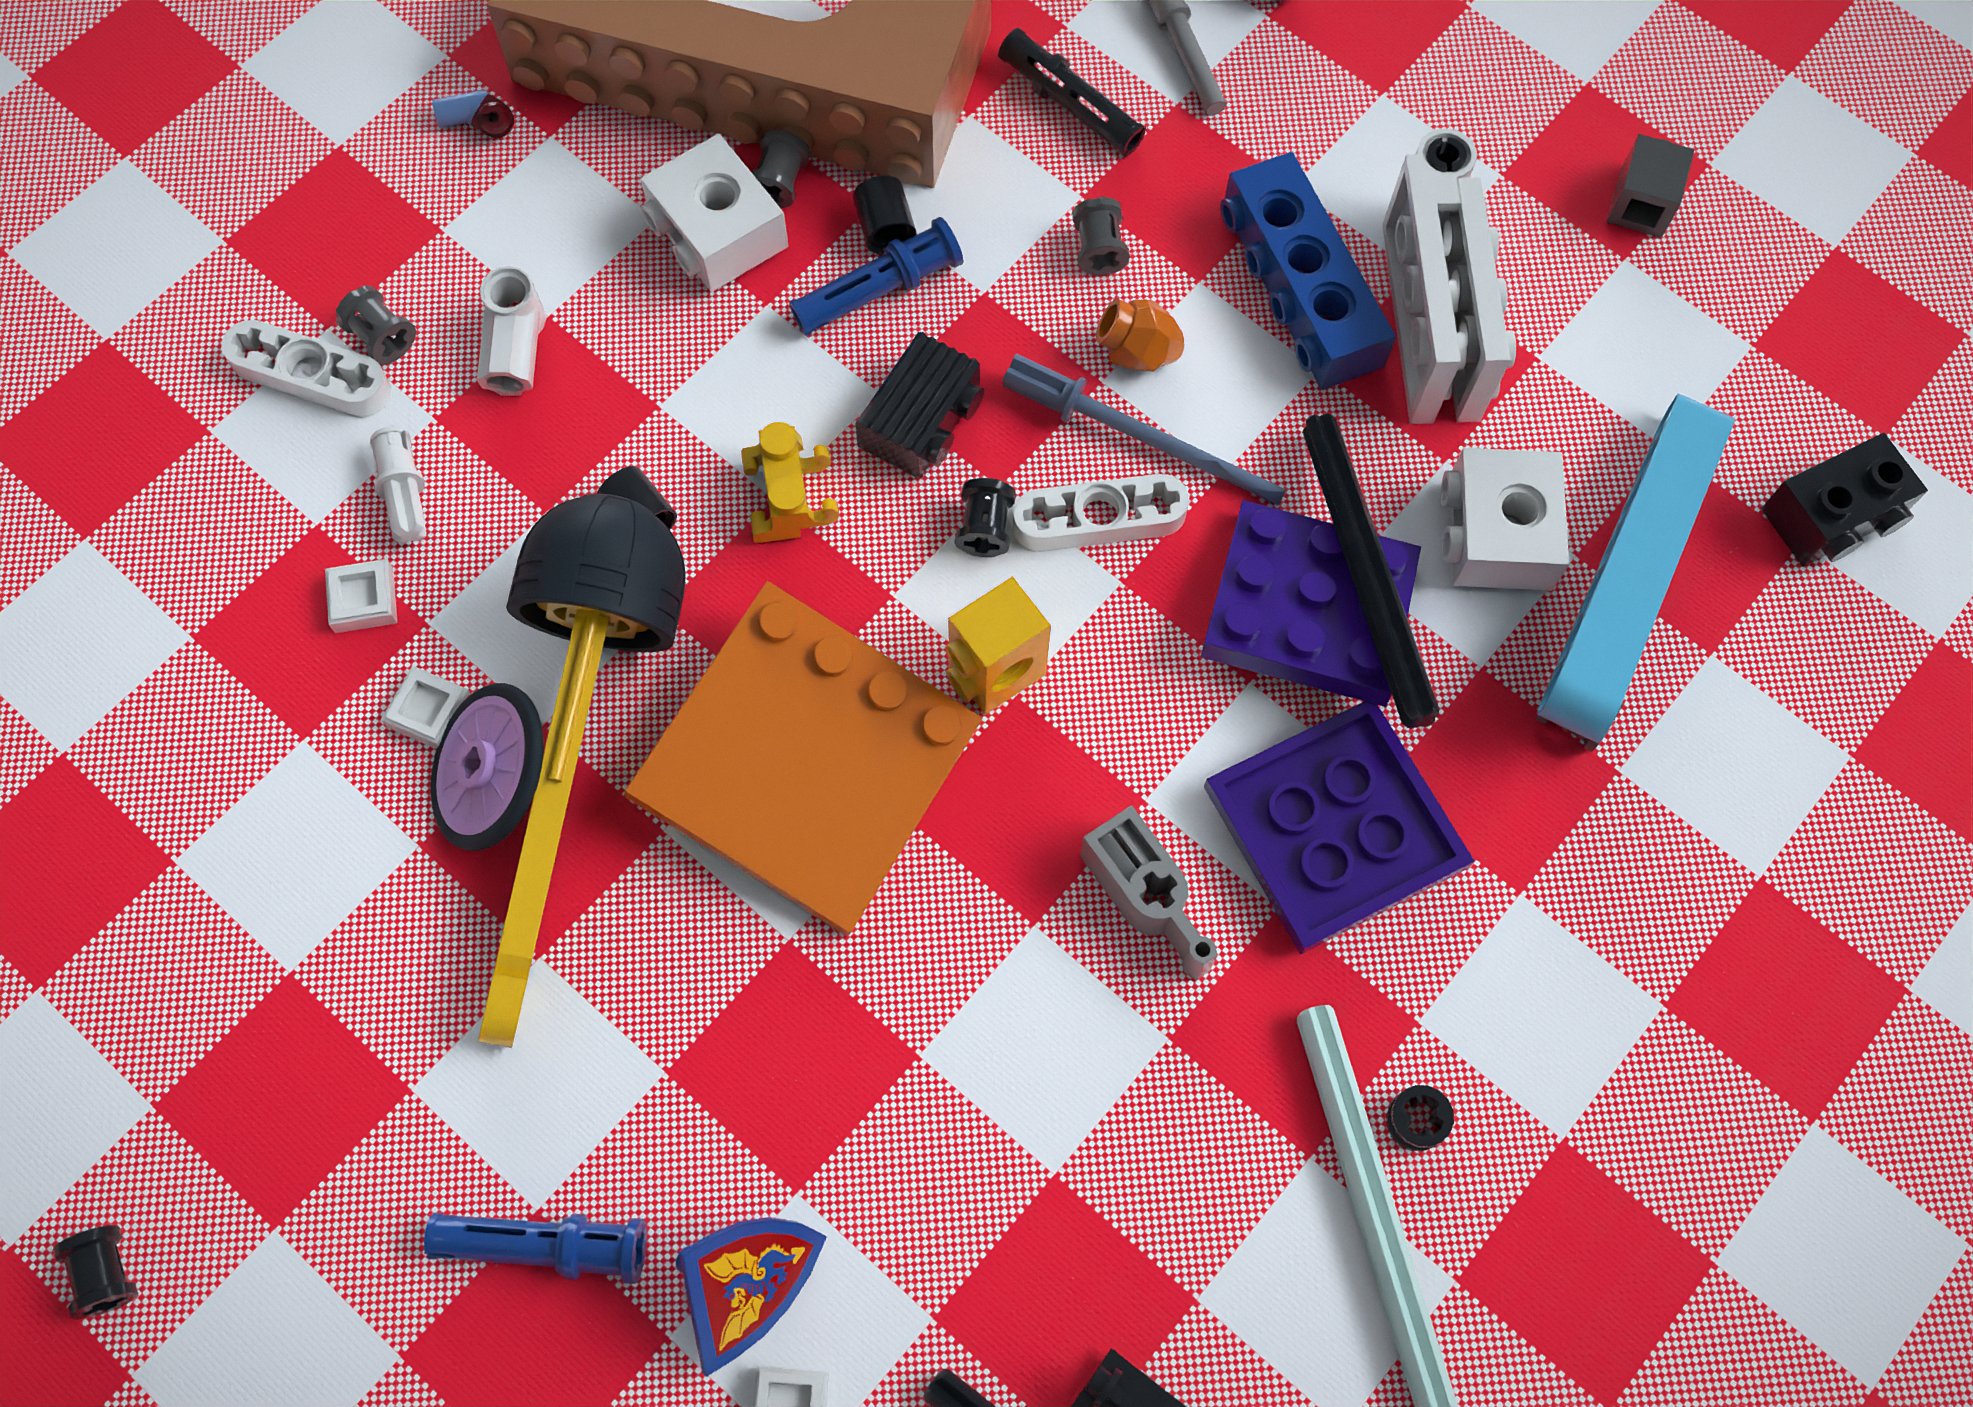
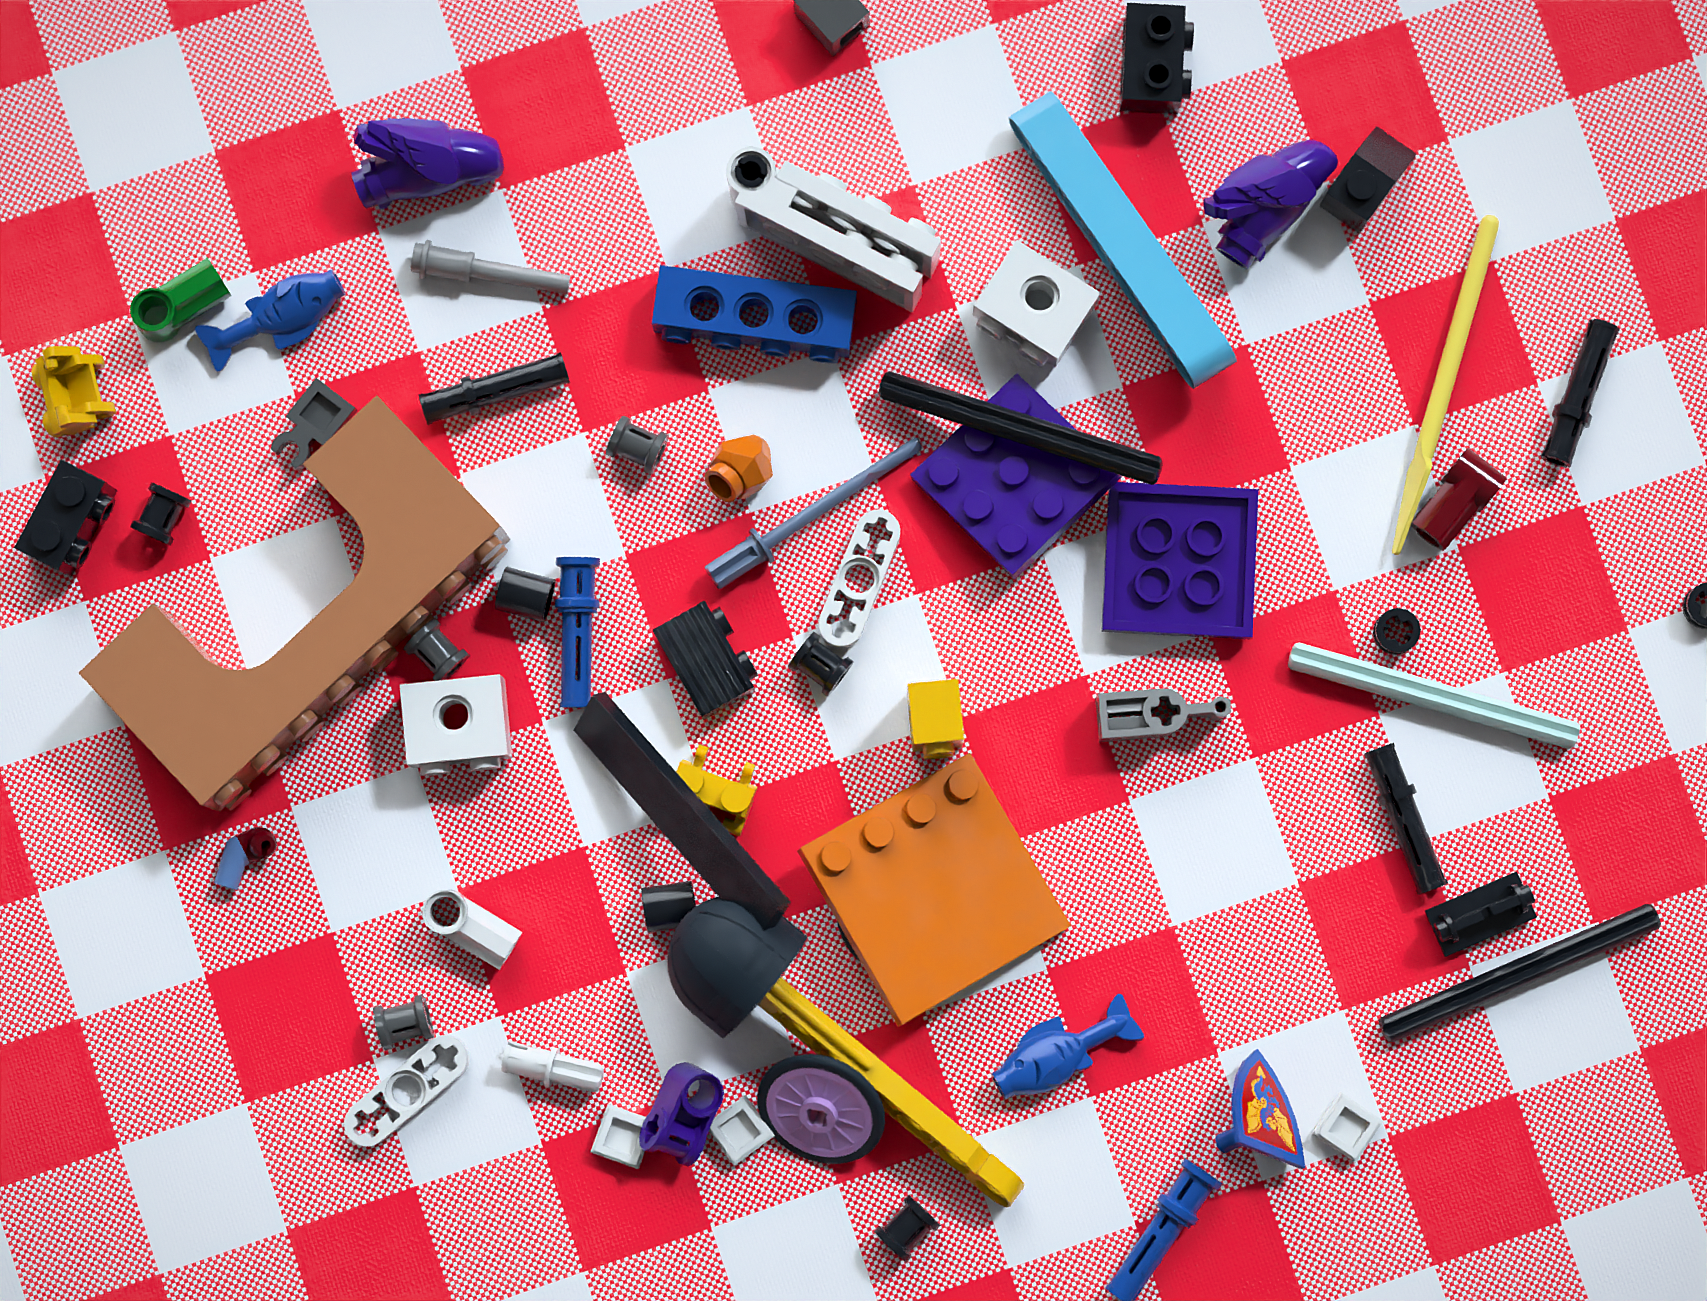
camera: 55 degrees left, 15 degrees up
none -> black tile [573,692,791,931]
none -> dark purple piece [639,1062,724,1167]
none -> black bush [874,1195,941,1262]
none -> blue animal [991,994,1144,1100]
none -> dark purple animal [1203,139,1338,270]
none -> black slope [1319,126,1417,234]
none -> black pin [1364,742,1448,894]
none -> light yellow piece [1392,215,1499,555]
none -> dark red piece [1411,447,1507,551]
none -> black pin [1540,319,1620,468]

